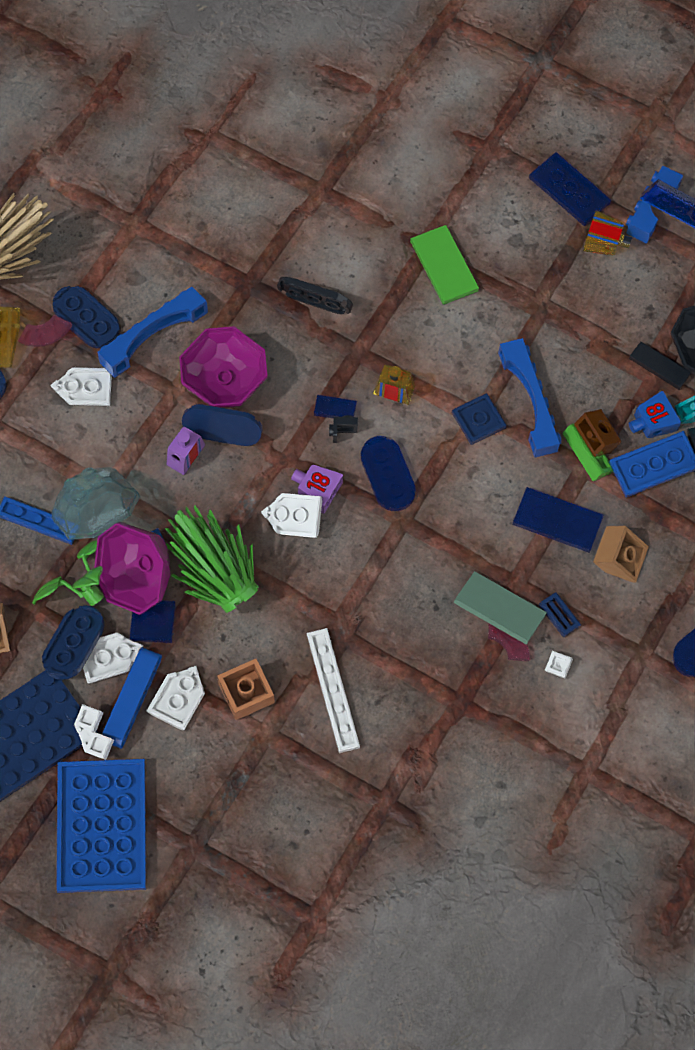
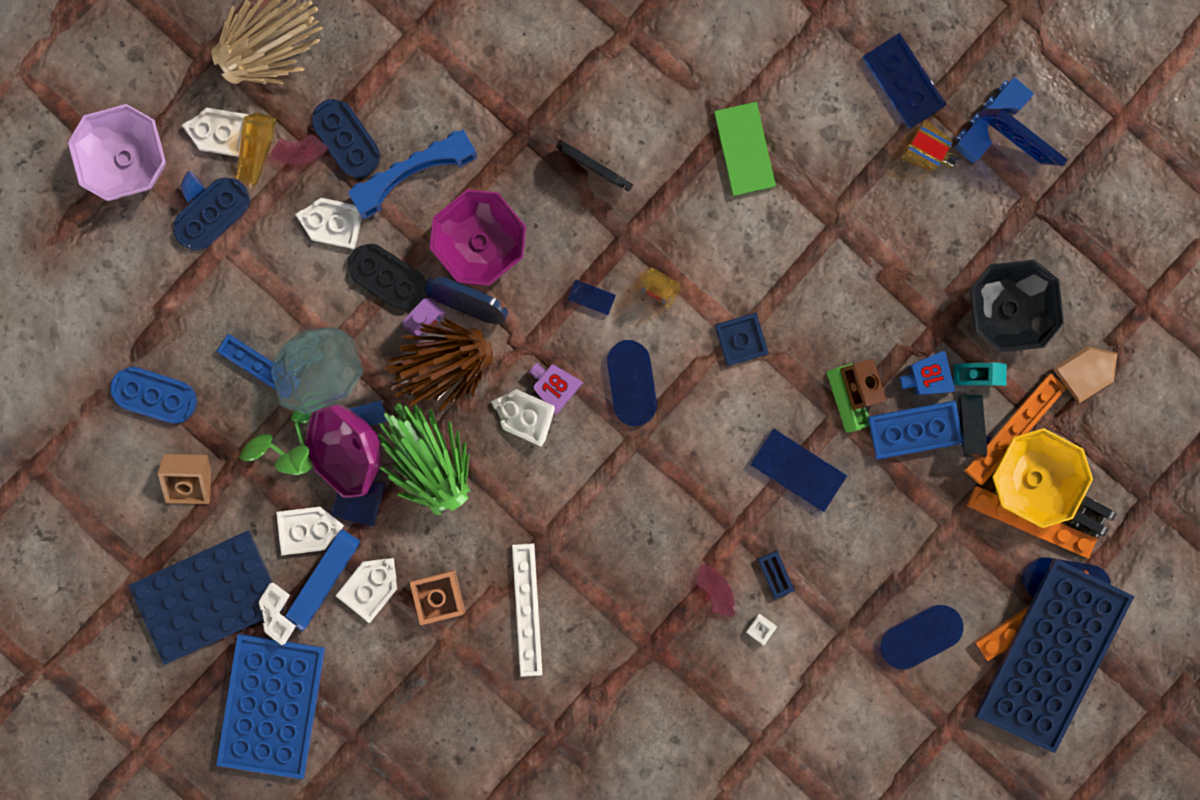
camera: 20 degrees right, 20 degrees up
dark blue tile [42,605,105,680] -> none
black bracket [329,415,358,443] -> none
sand green tile [454,571,547,645] -> none
blue arch [498,338,561,458] -> none
medium nougat slope [593,526,649,583] -> none
black tile [629,341,691,390] -> none
none -> black tile [348,244,427,311]
none -> reddish brown plant [384,318,493,411]

